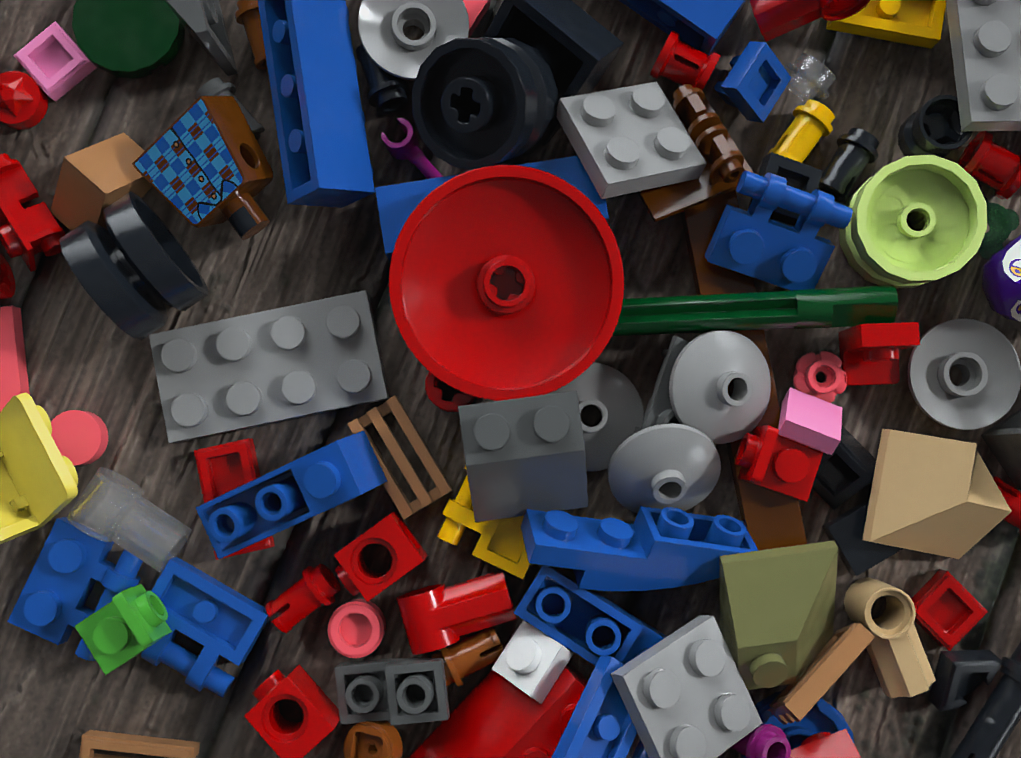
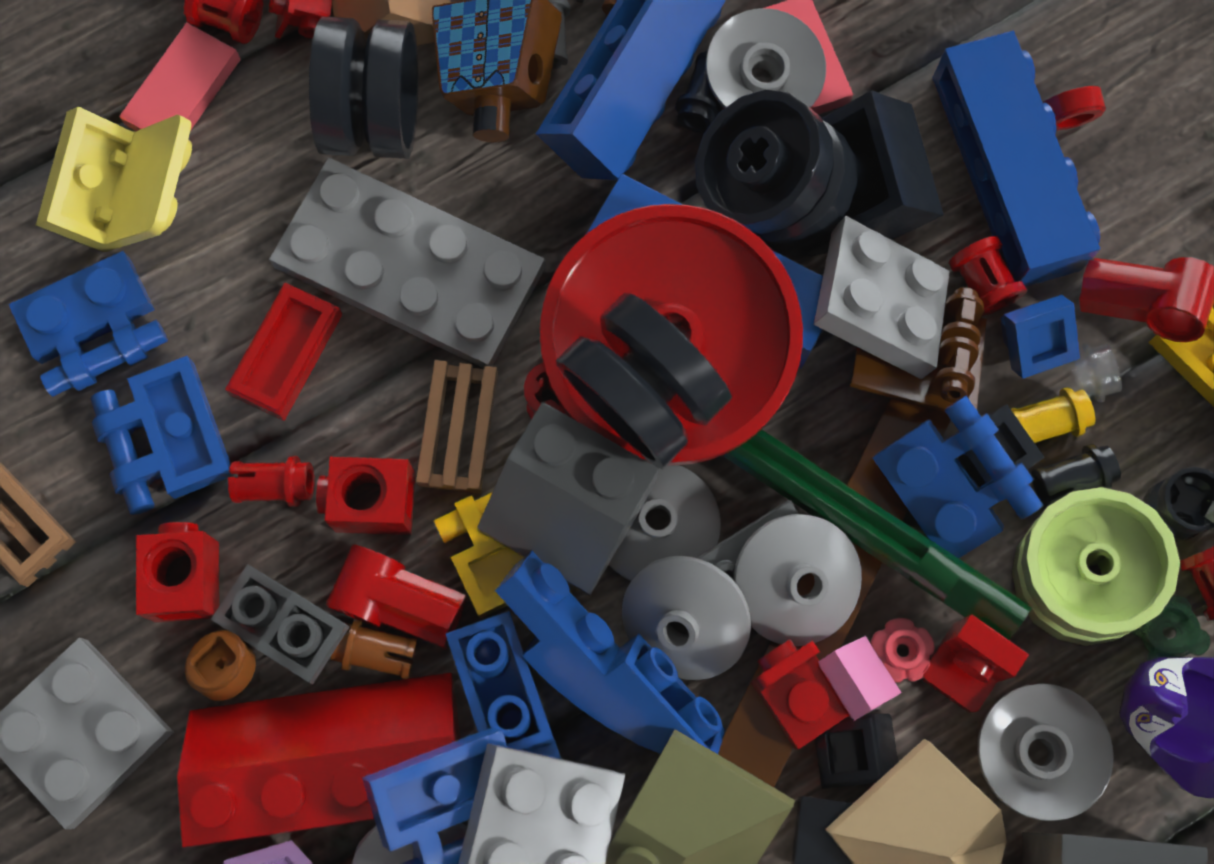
camera: 40 degrees right, 10 degrees down
coral tile [51,410,109,466] -> none
clear piece [67,467,192,572] -> none
bright green bracket [75,584,172,675] -> none
blue slope [196,431,387,559] -> none
coral tile [327,599,386,658] -> none
magenta hand [381,118,443,179] -> none
white plate [492,620,573,704] -> none
none -> black wheel [556,292,732,470]

